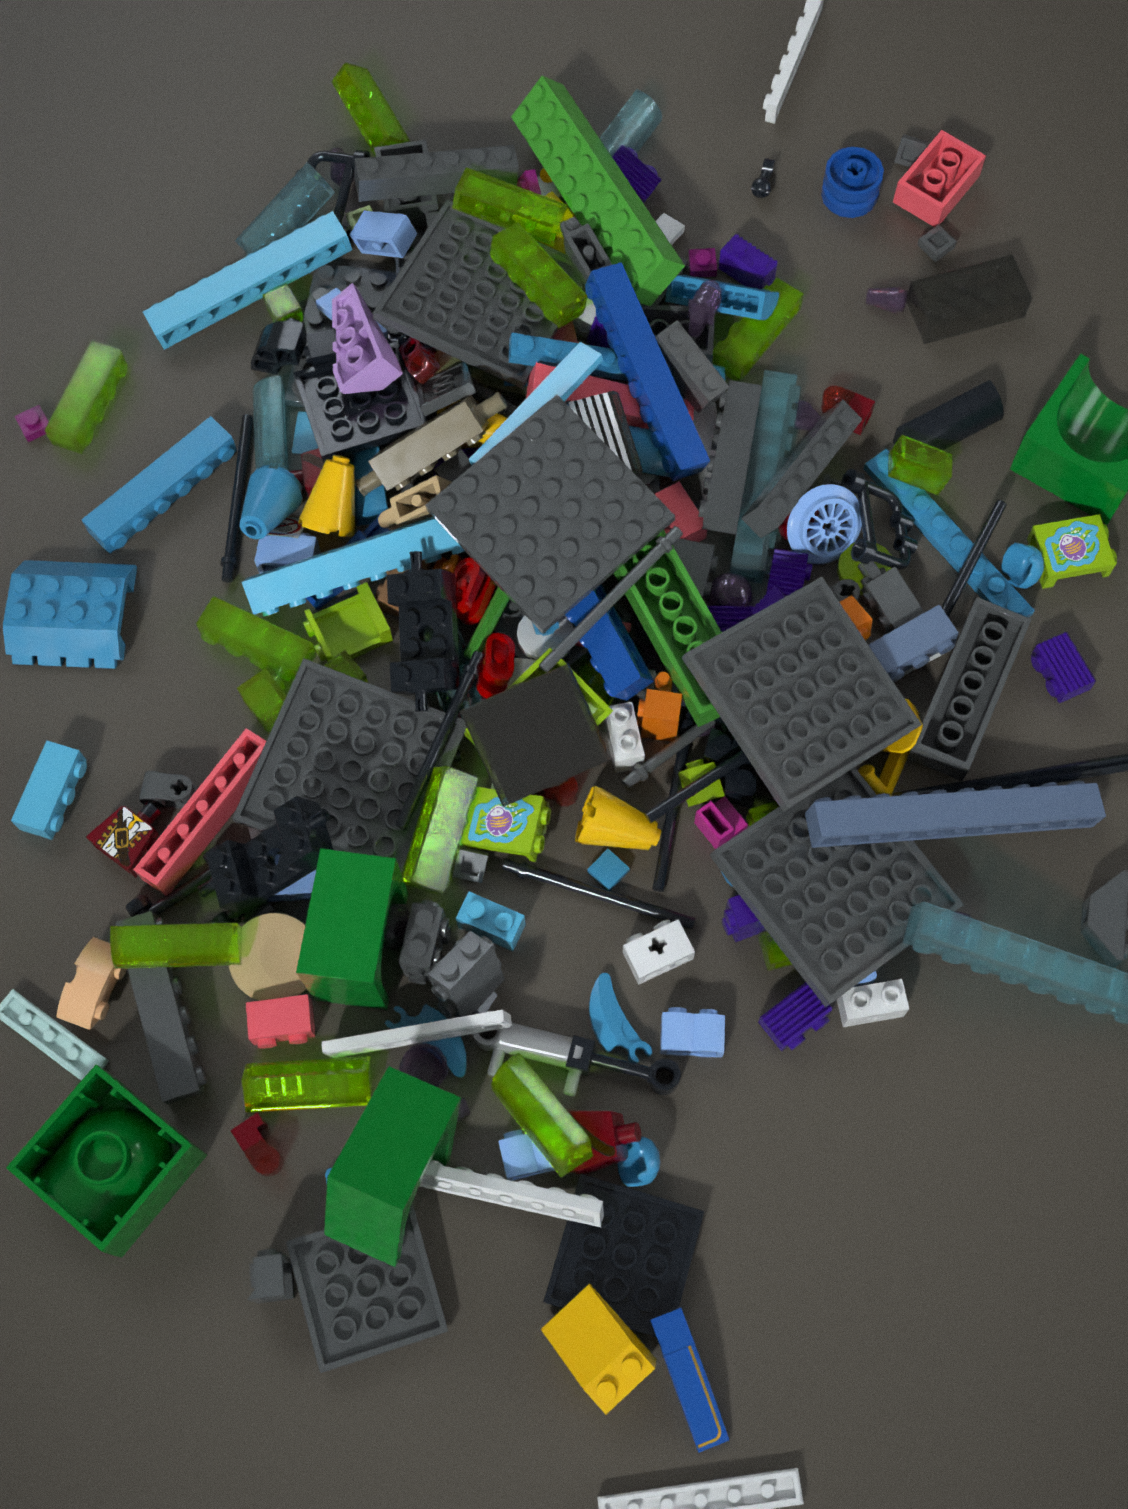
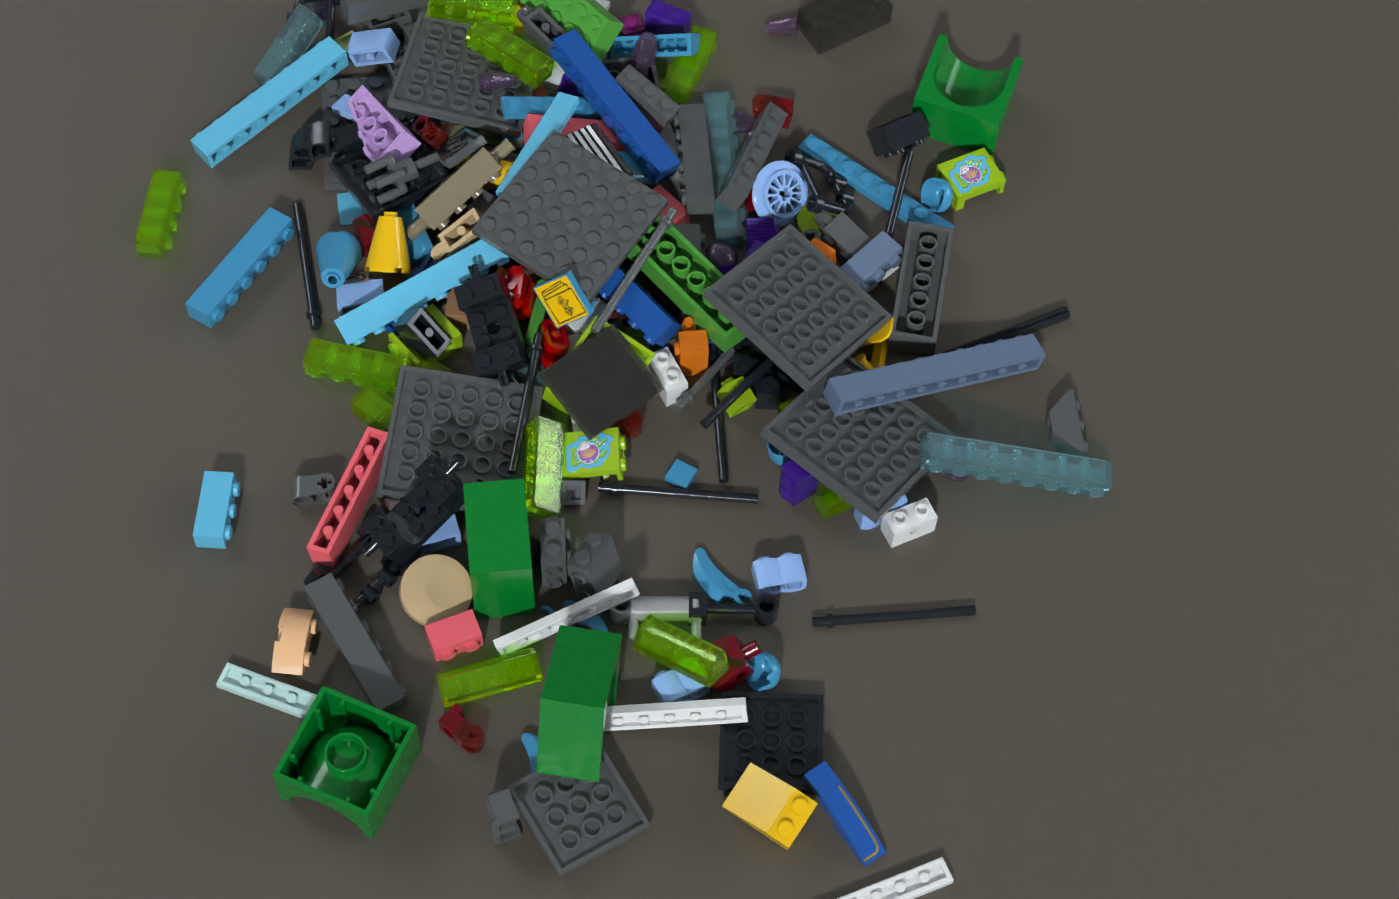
camera: 20 degrees left, 10 degrees down
dark azure slope [3,560,137,669] -> none
magenta plate [14,405,53,443] -> none
torso [86,802,161,878] -> none
clear neon green brick [110,923,242,969] -> none
clear light blue brick [252,376,289,471] -> none
clear neon green brick [263,284,303,322] -> none
medium azure brick [456,891,526,951] -> none
yellow cone [575,786,661,850] -> none
white brick [623,919,695,985] -> none
dark pink piece [694,796,748,849] -> none
dark purple brick [758,982,832,1052] -> none
clear neon green brick [888,435,952,495] -> none
black brick [893,380,1004,467] -> none
dark purple brick [1031,632,1096,703] -> none
none -> dark grey plant [364,152,440,204]
none -> black brick [393,307,451,360]
none -> clear purple cone [479,70,514,92]
none -> yellow tile [533,270,594,328]
none -> black bar [812,605,976,629]
none -> black brick [866,111,931,158]

